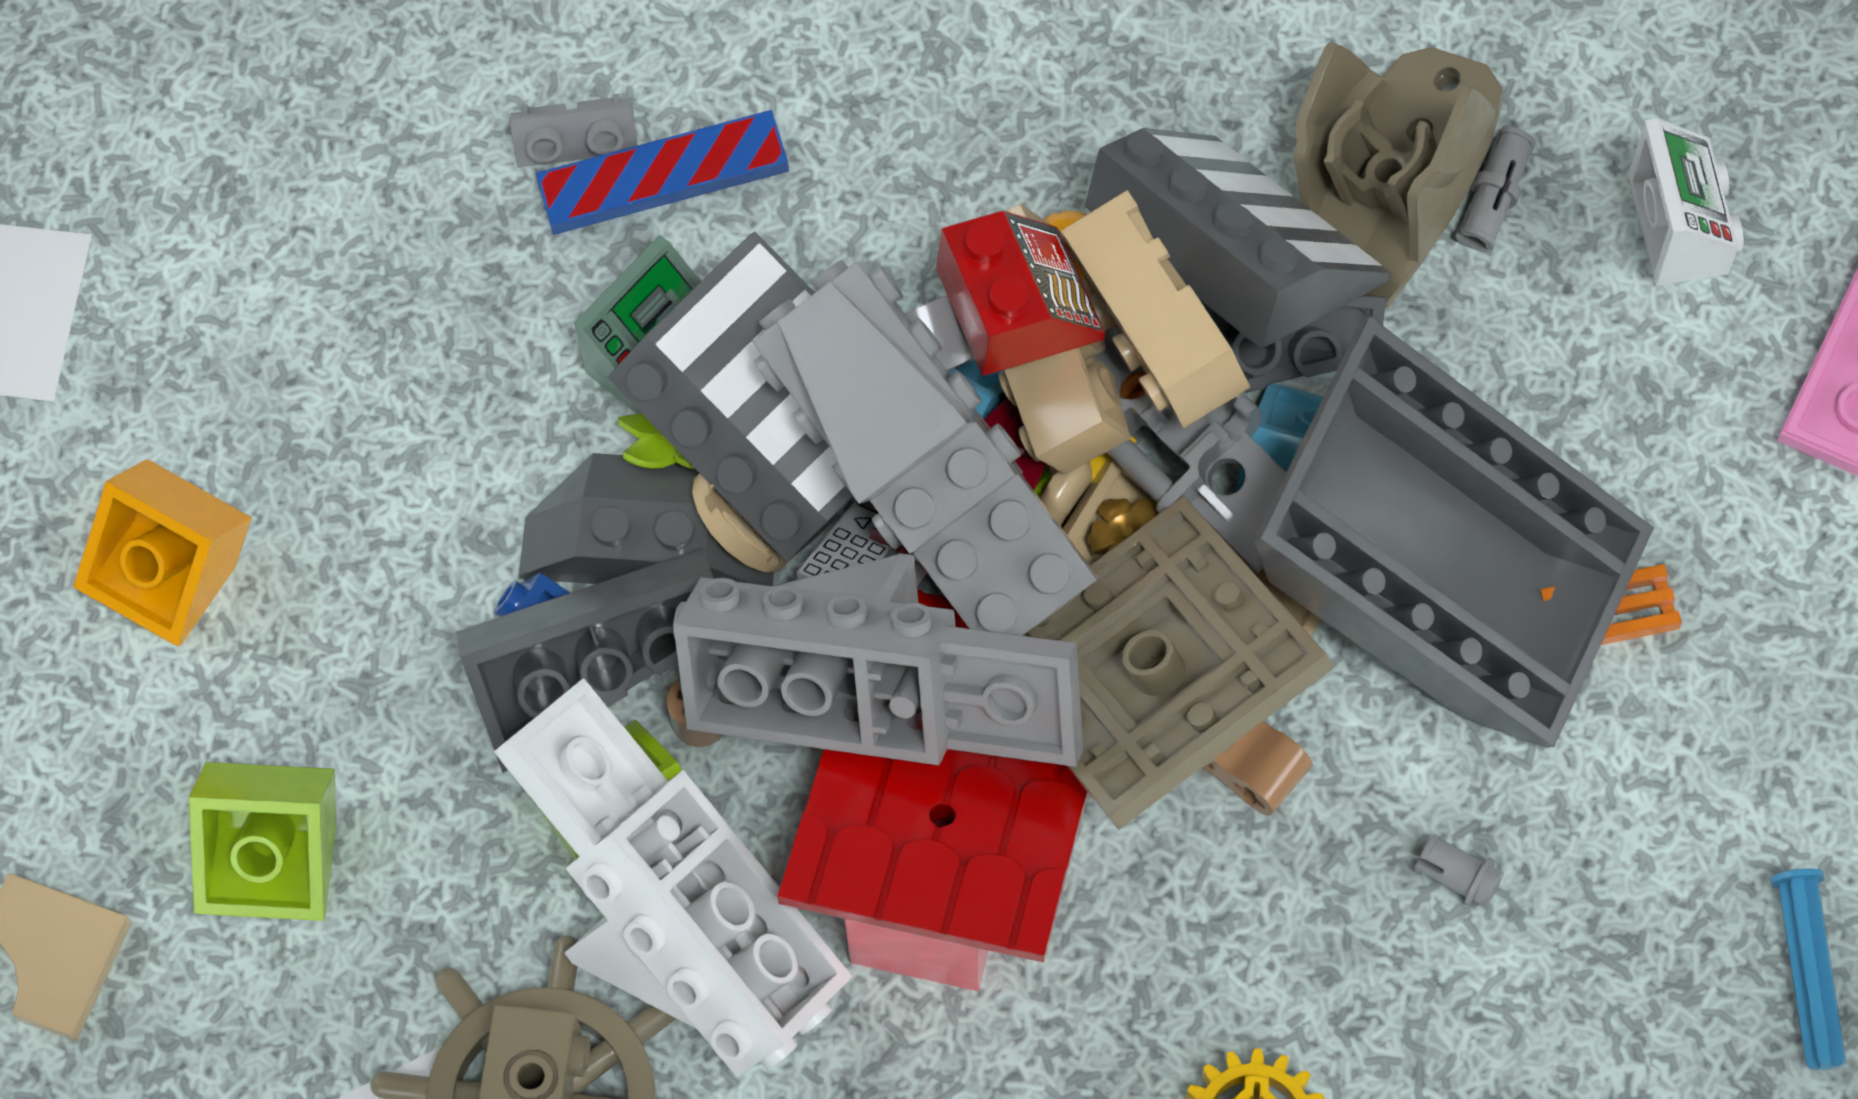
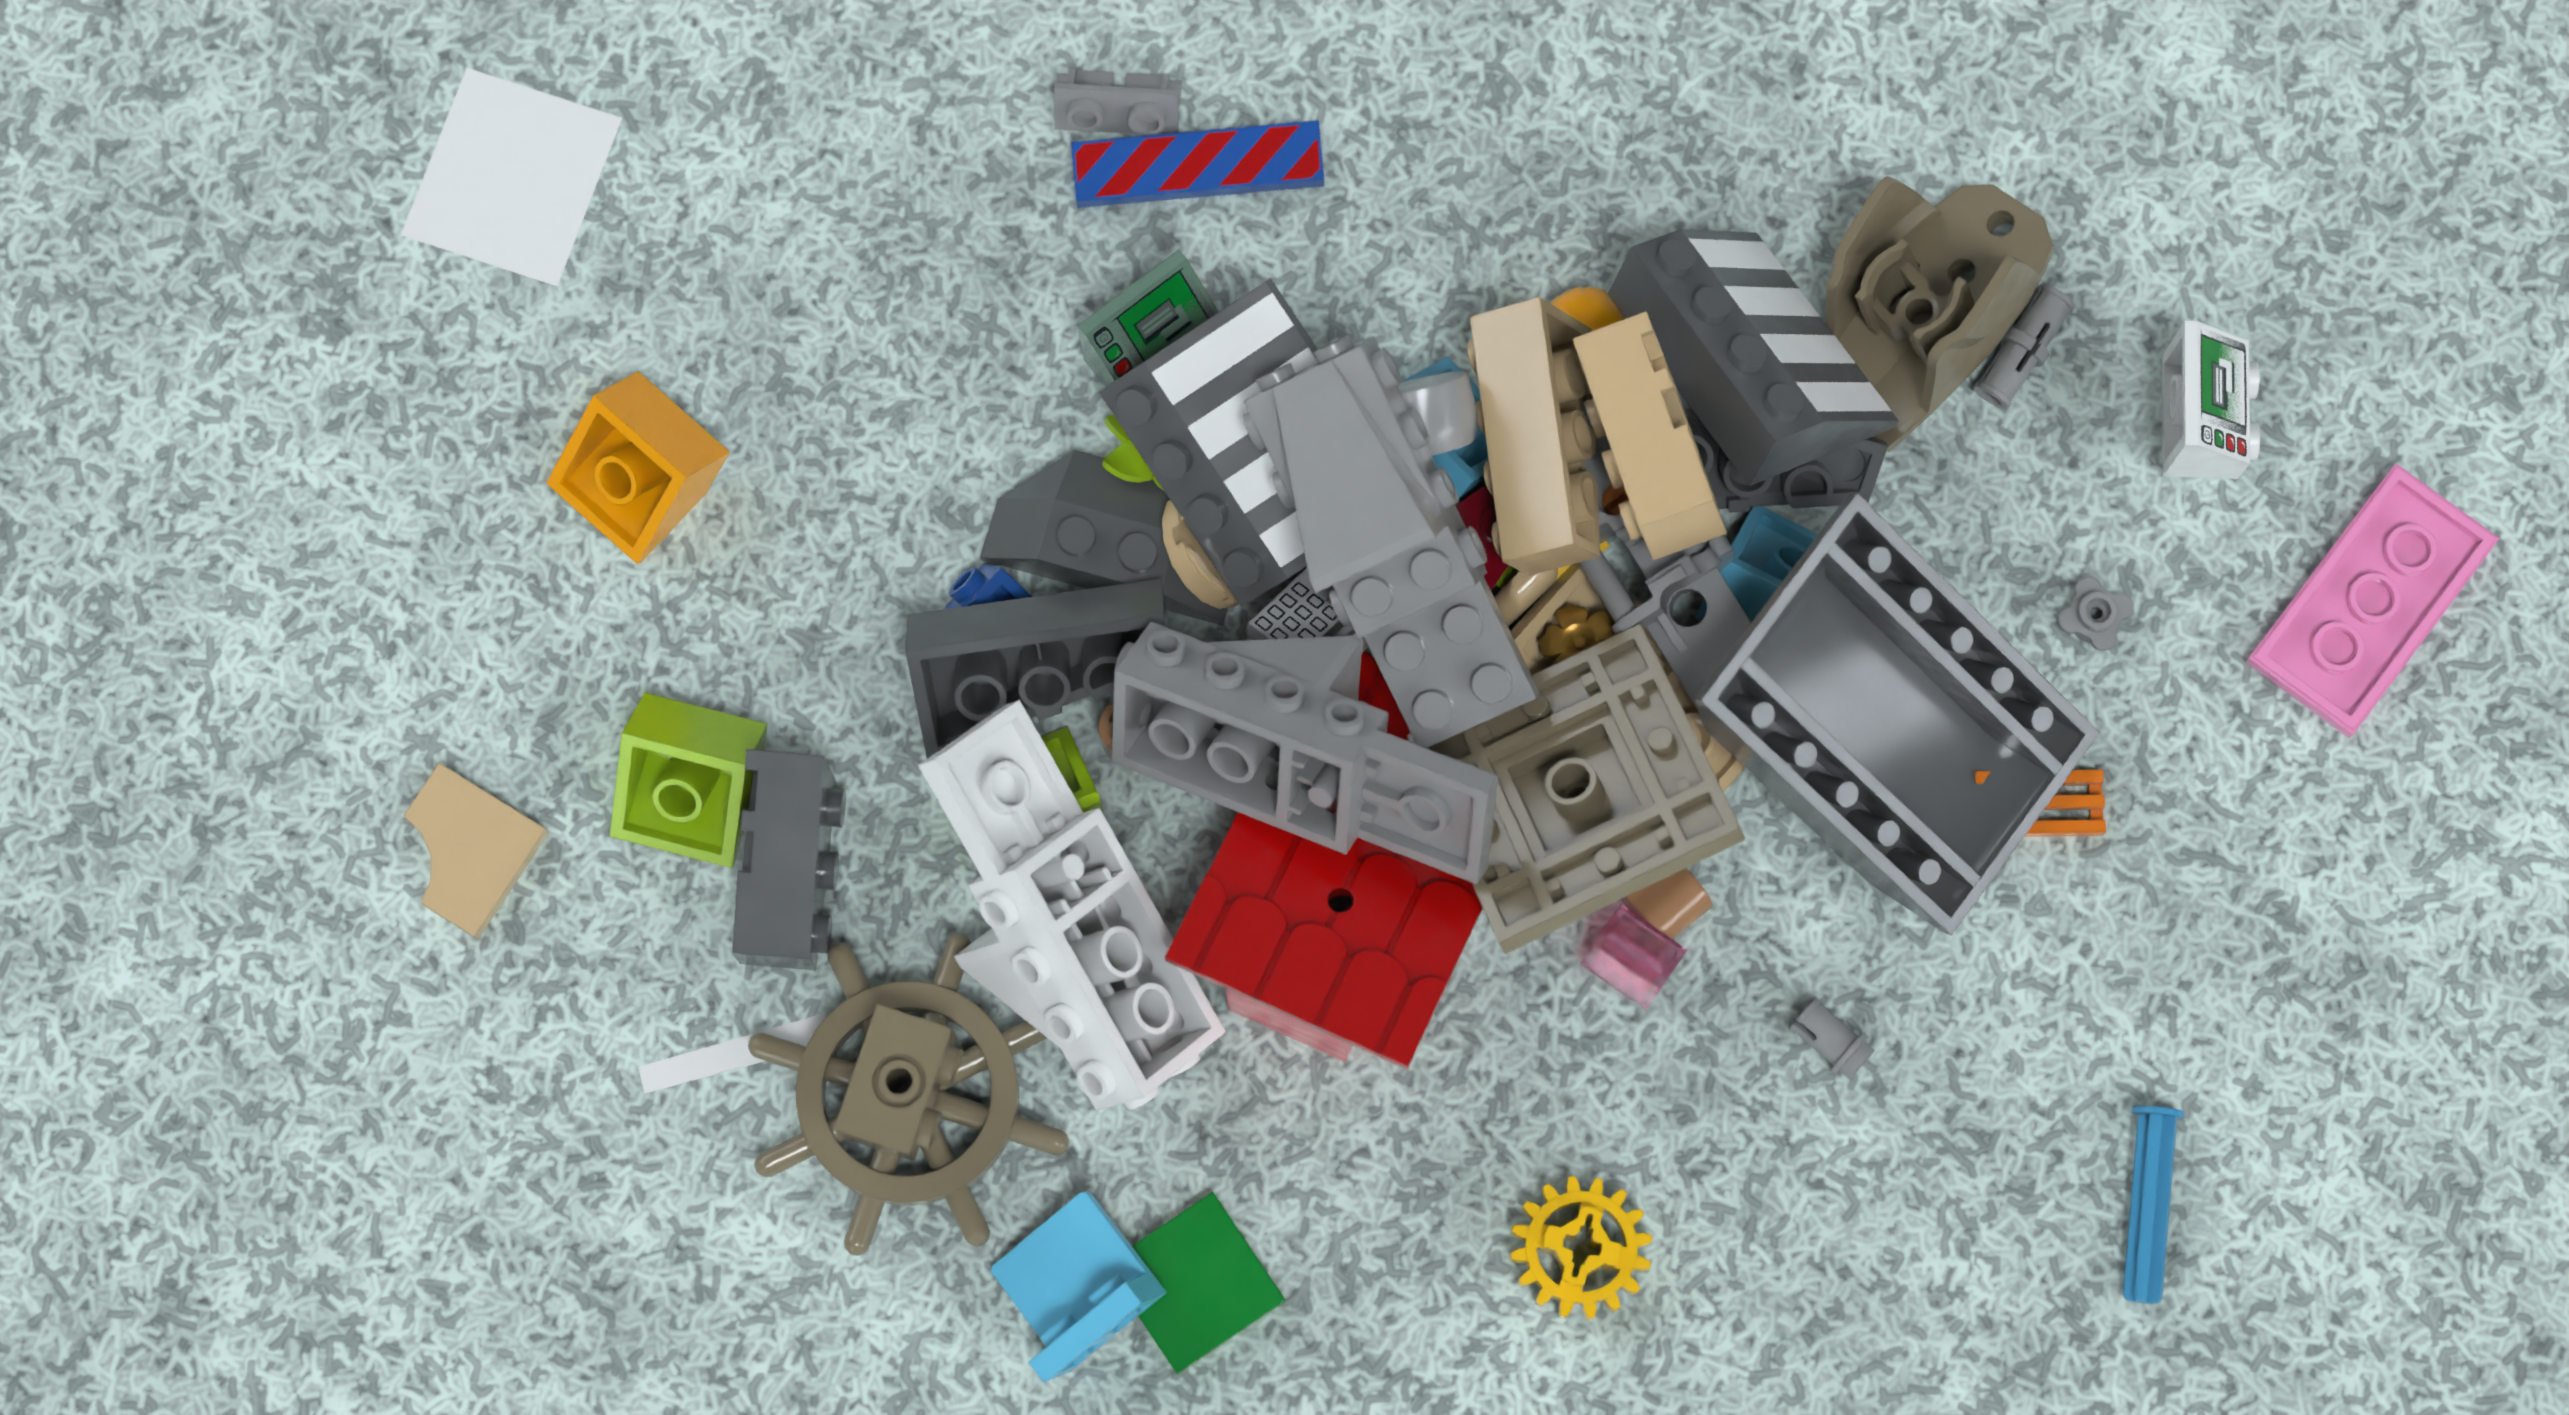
camera: 10 degrees right, 10 degrees up
red slope [936,210,1105,376] -> none
none -> dark grey wedge [732,749,846,971]
none -> clear pink piece [1580,904,1687,1010]
none -> light grey plate [2058,577,2134,651]

